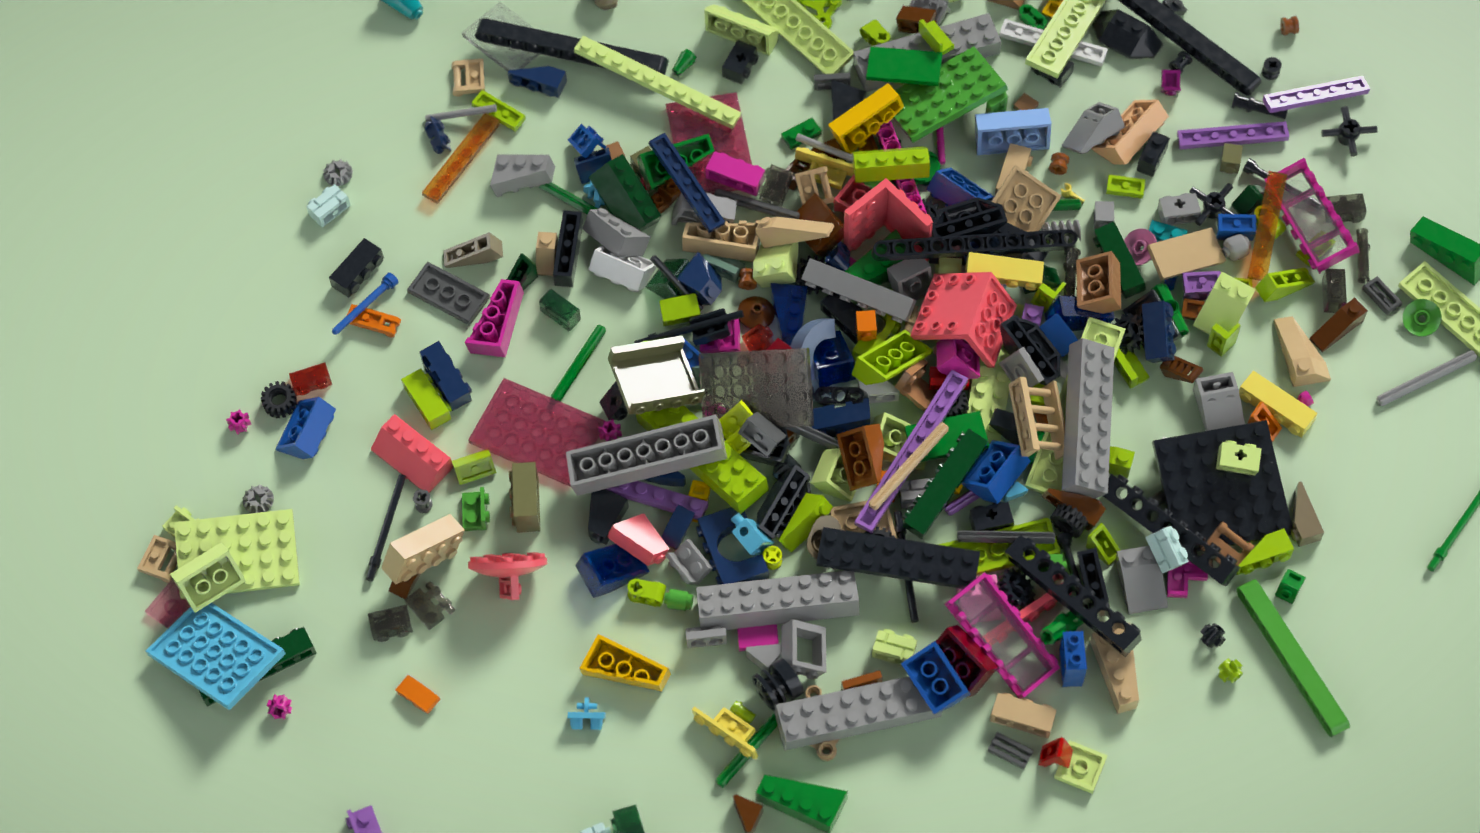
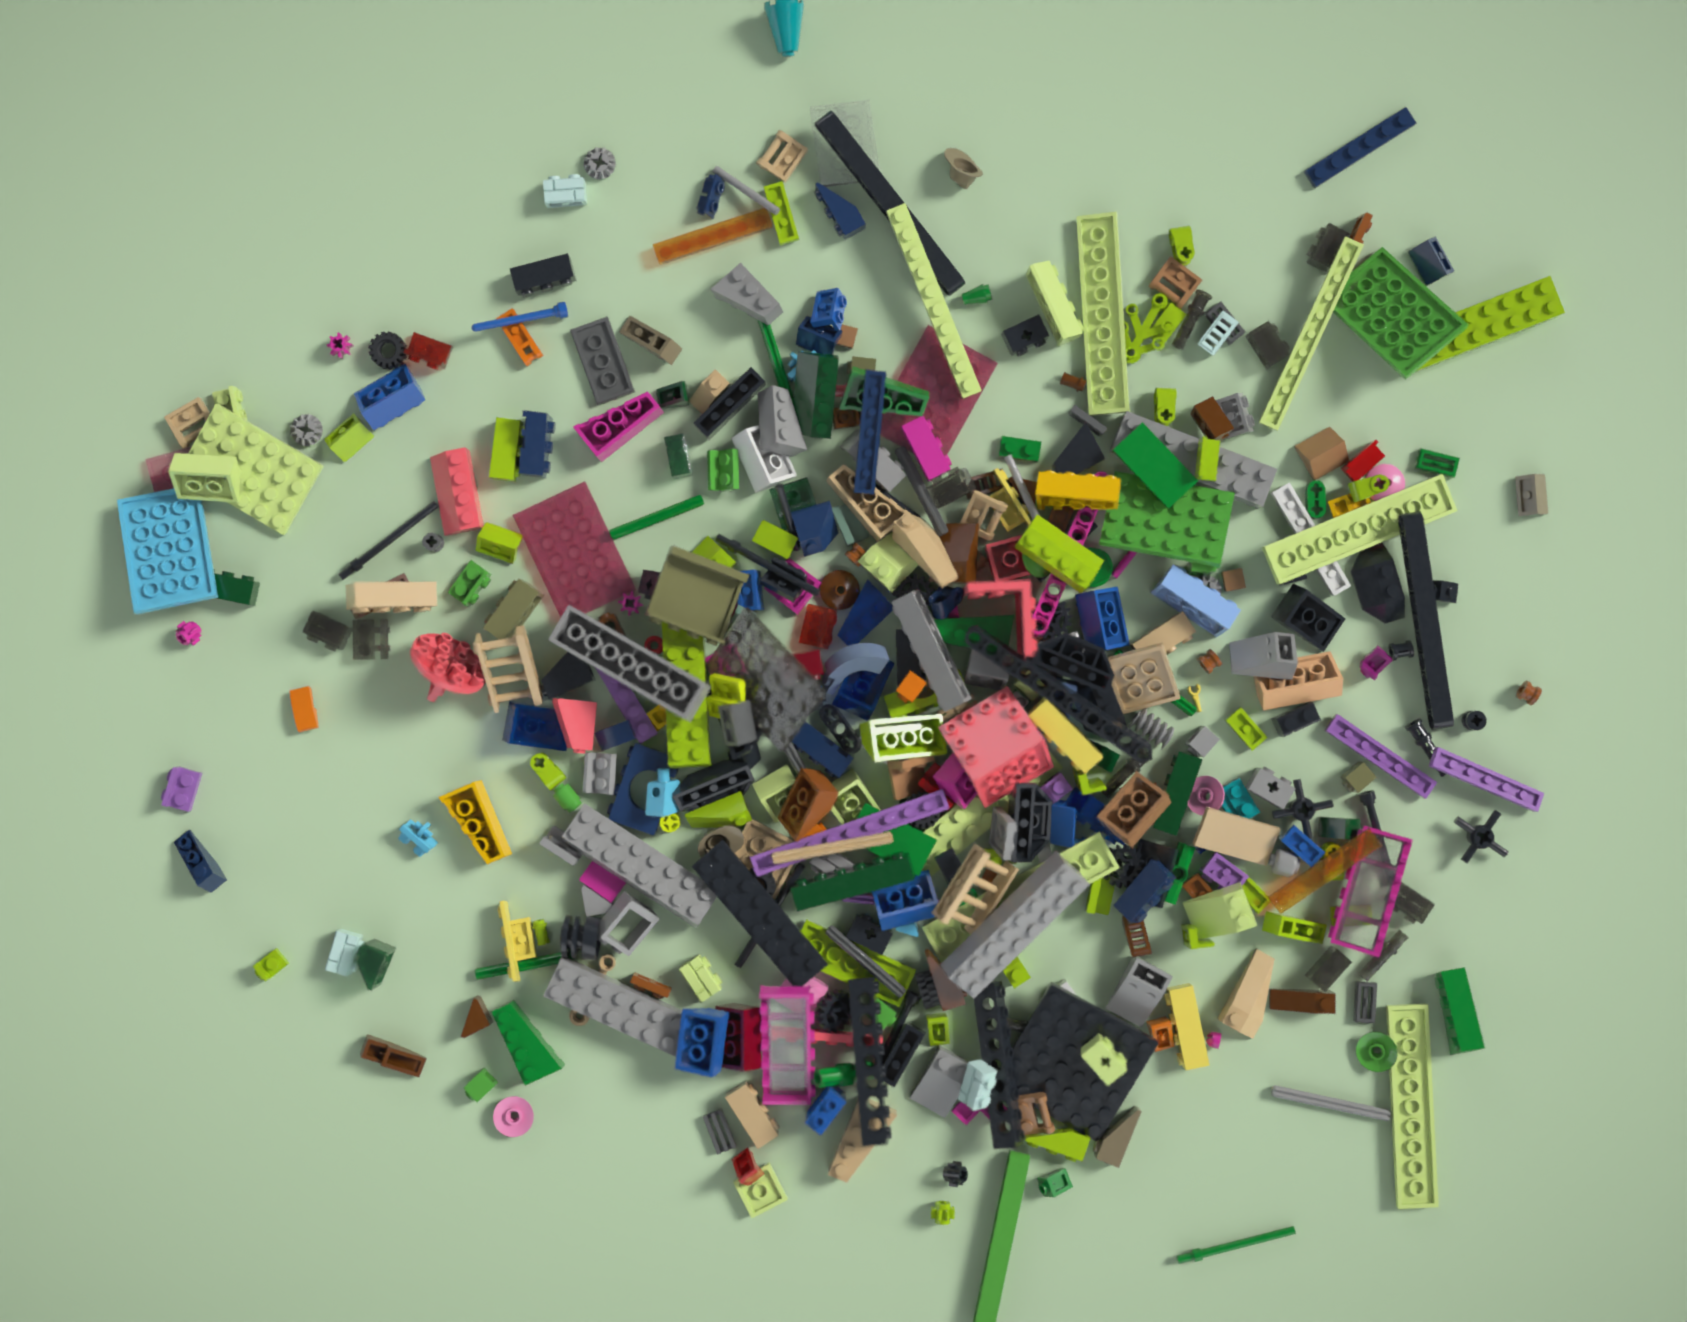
camera: 35 degrees right, 25 degrees up
none -> lime panel [324,413,374,462]
none -> tan fence [472,625,543,713]
none -> bright green bracket [707,449,739,492]
none -> reddish brown pin [1060,372,1087,392]
none -> black slope [1271,584,1346,652]

